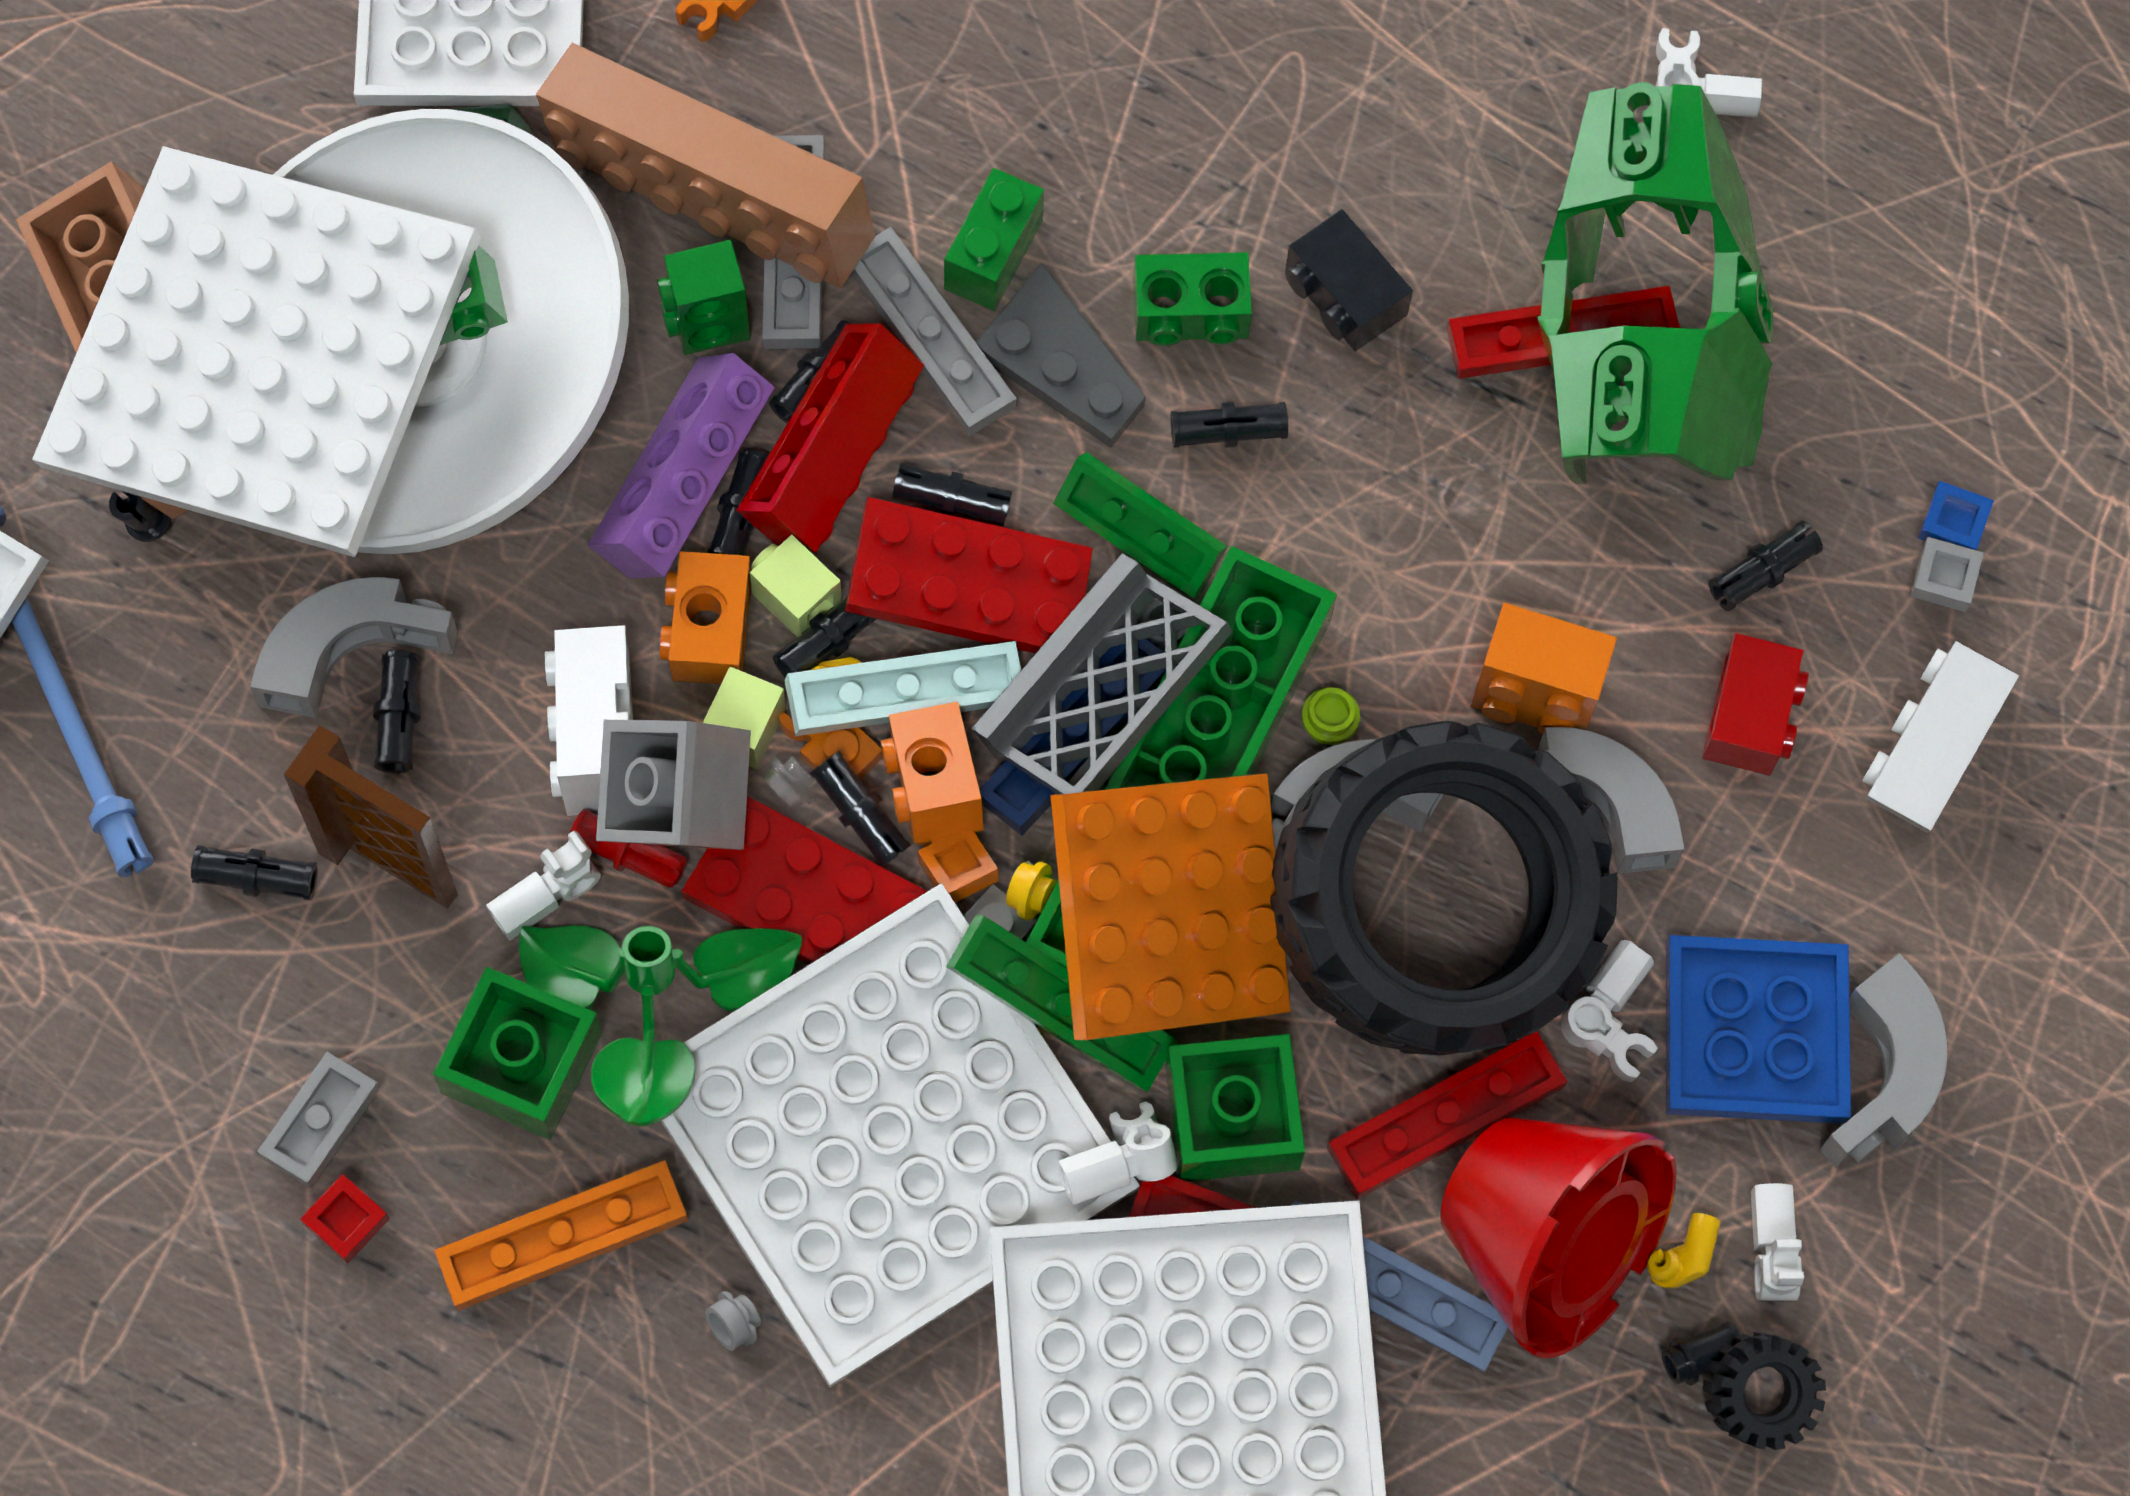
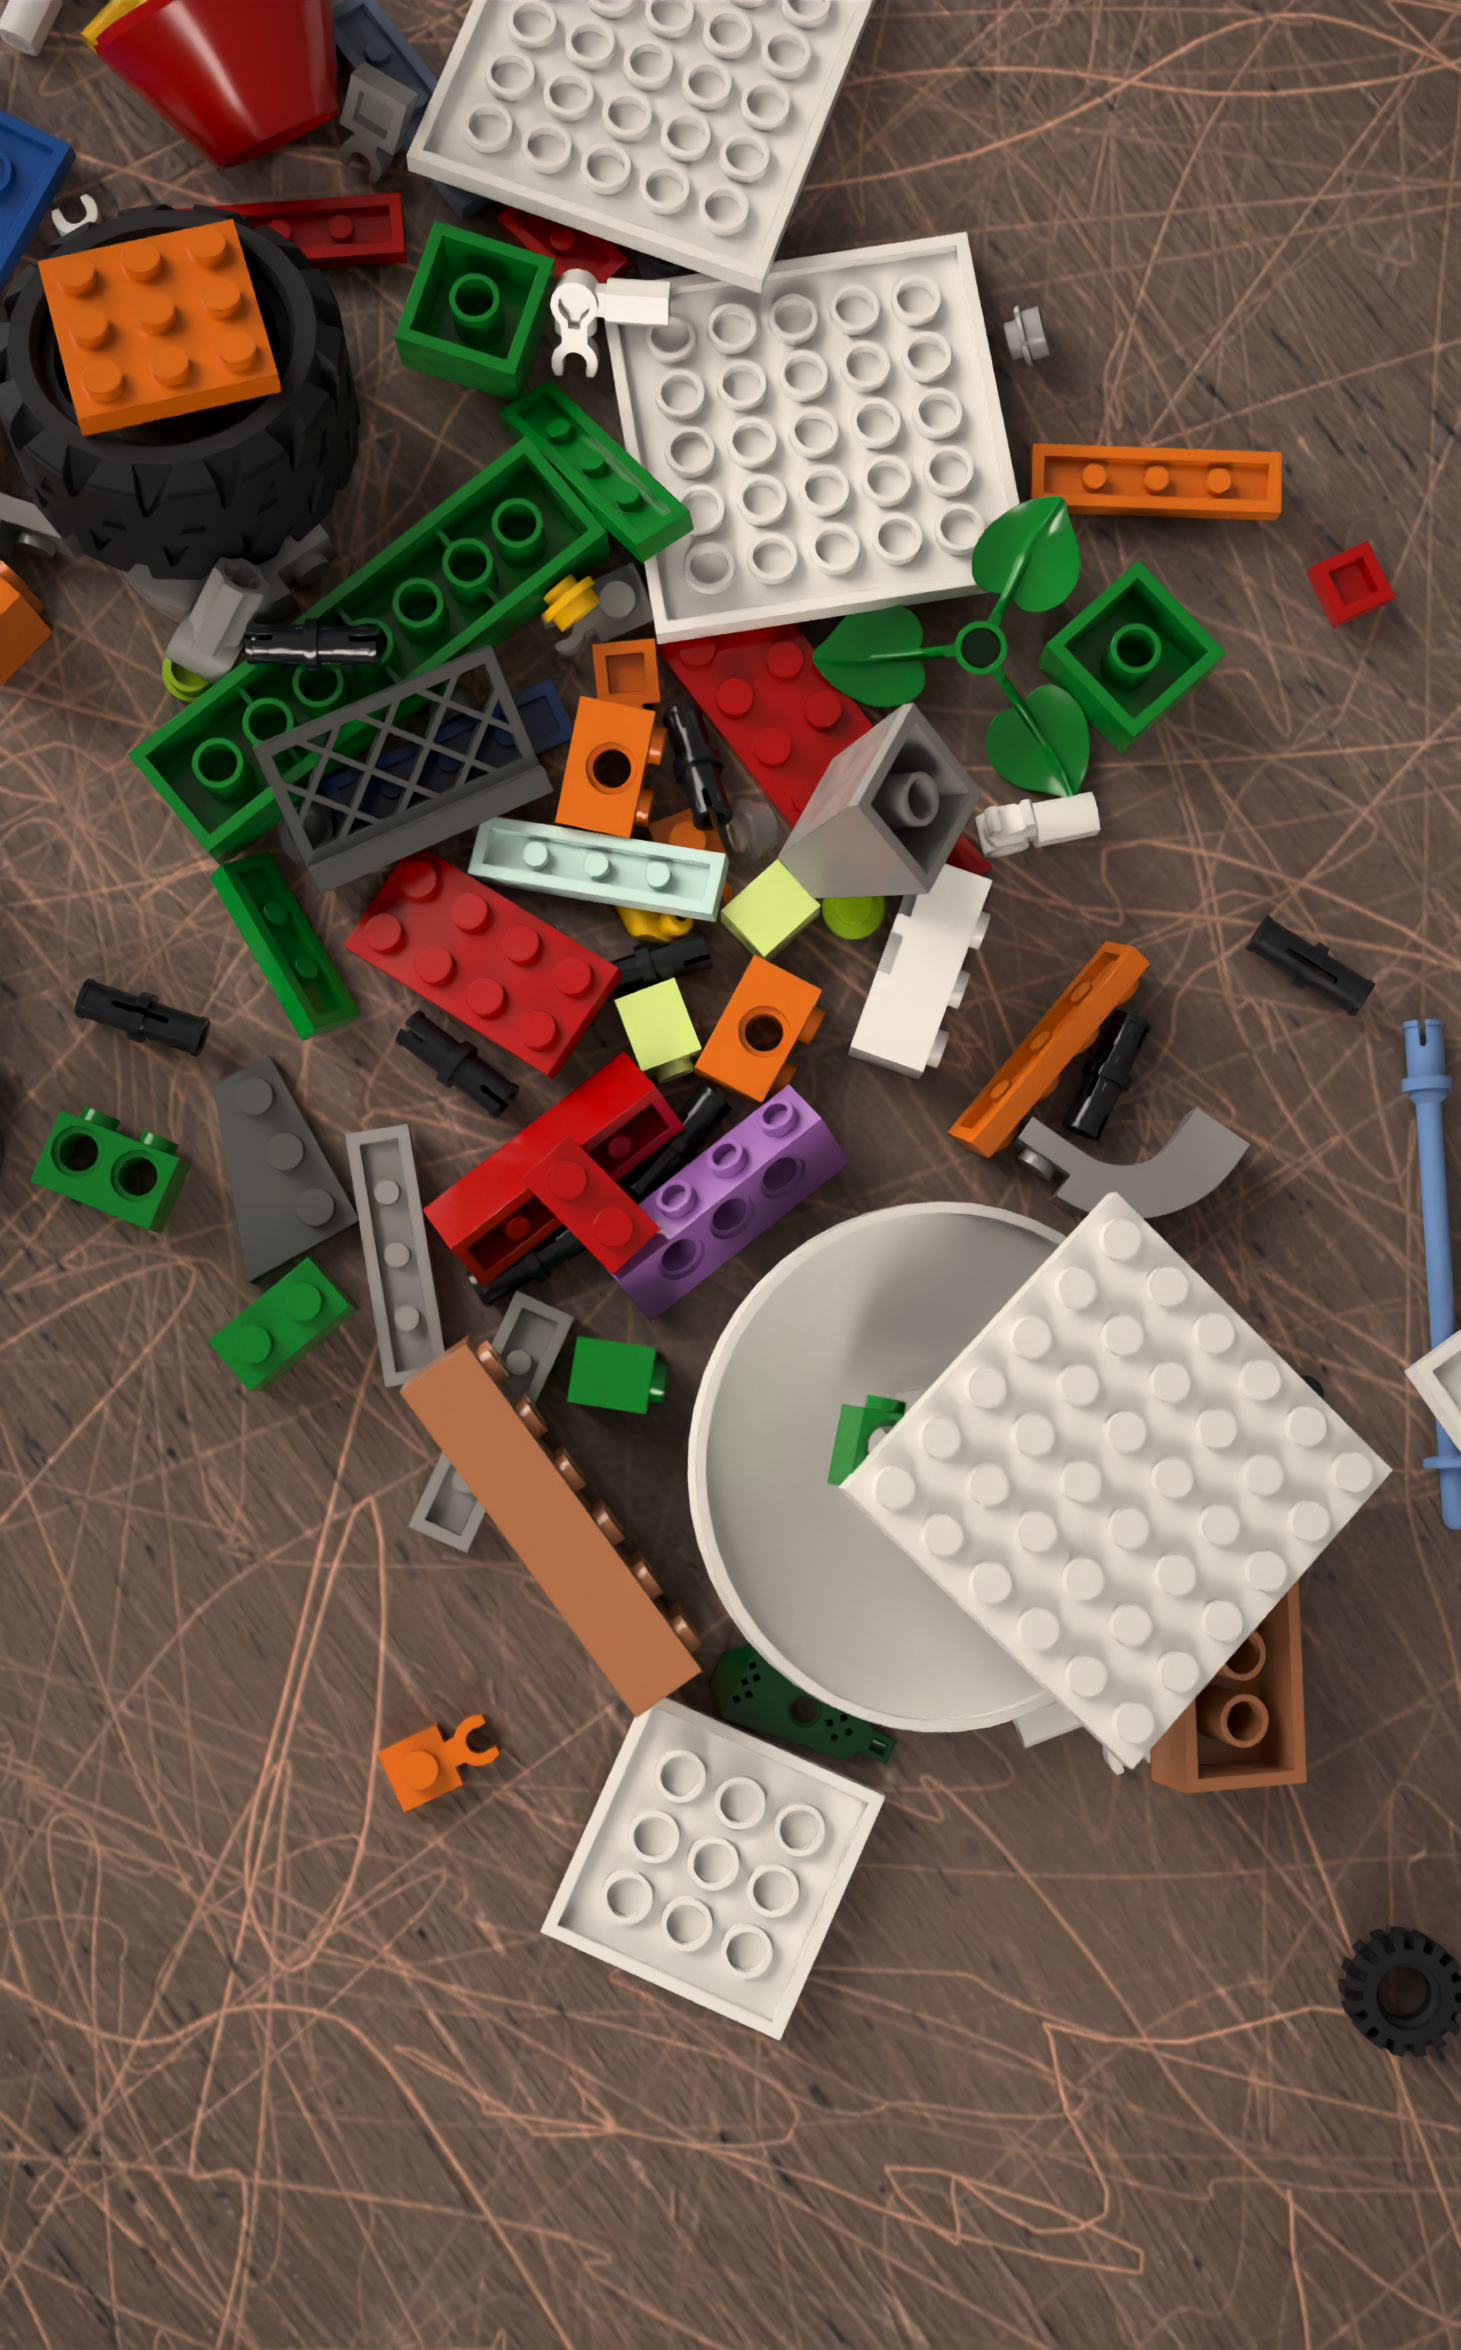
camera: 155 degrees left, 15 degrees up
light grey plate [257,1052,380,1189] -> none
reddish brown fence [284,725,458,909] -> none
orange plate [1050,773,1291,1040] -> none
none -> orange plate [37,219,282,436]
none -> light grey piece [164,556,270,684]
none -> black pin [245,618,381,671]
none -> light grey plate [339,61,418,183]
none -> red plate [521,1134,661,1275]
none -> orange plate [947,941,1151,1159]

